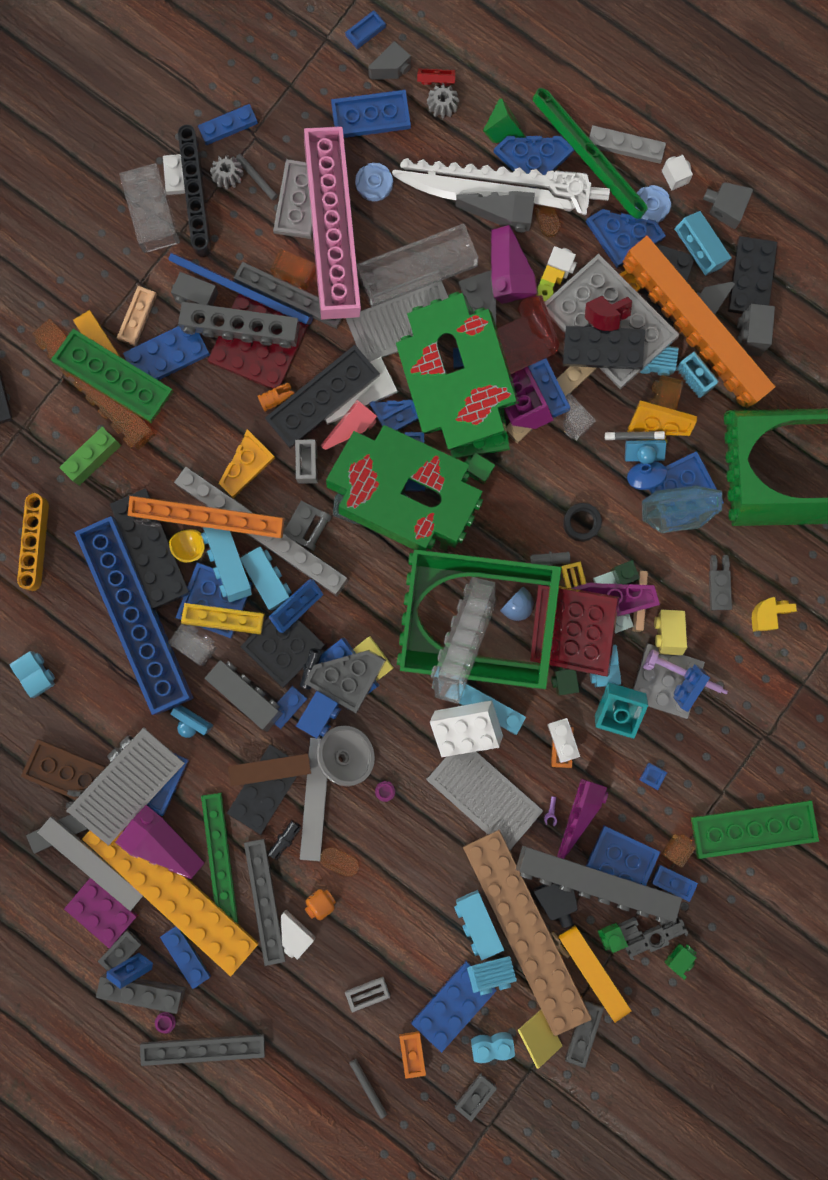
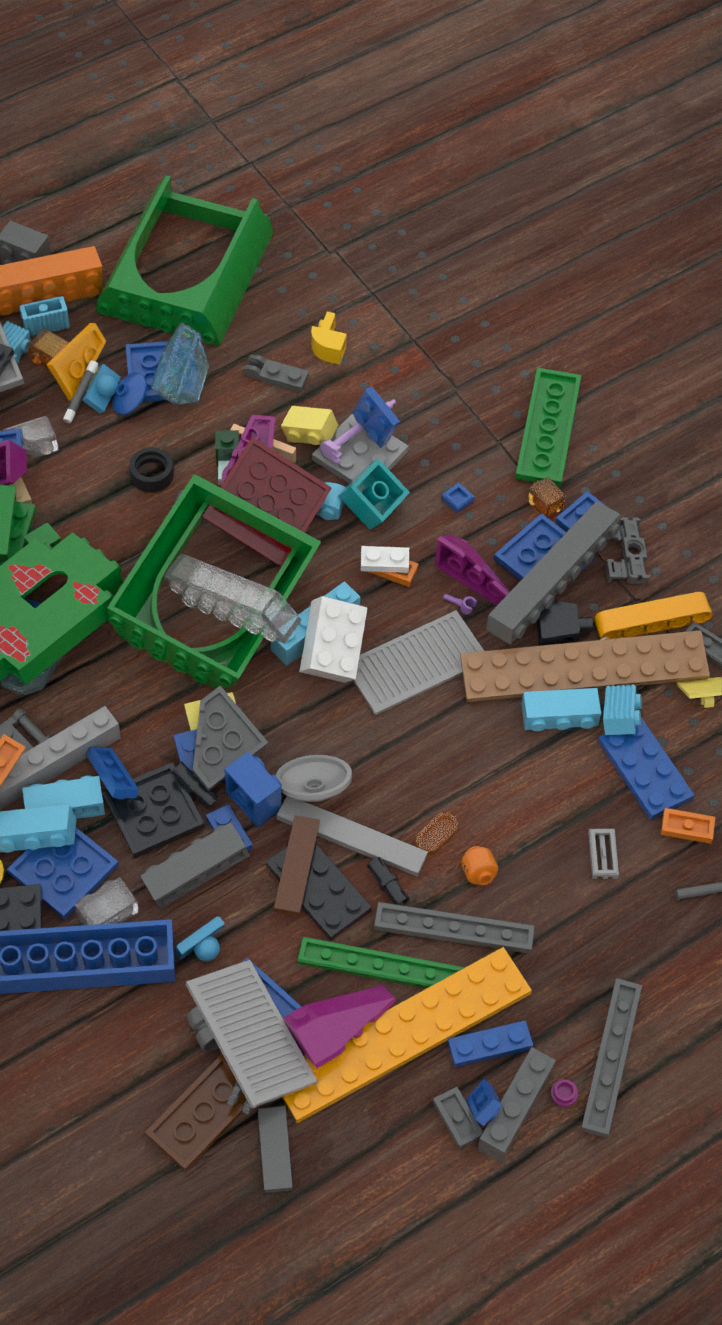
camera: 75 degrees left, 25 degrees down
medium azure brick [9,651,55,698] -> none
light grey tile [37,816,143,911] -> none
magenta plate [64,878,138,949] -> none
yellow tile [181,603,264,634] -> none
white slope [281,910,316,960] -> none
magenta plate [375,781,395,802] -> none
medium azure brick [471,1032,515,1063] -> none
medium blue helmet [500,587,534,621] -> none
dark green brick [551,667,579,696] -> none
green brick [597,923,628,953] -> none
green brick [664,943,697,980] -> none

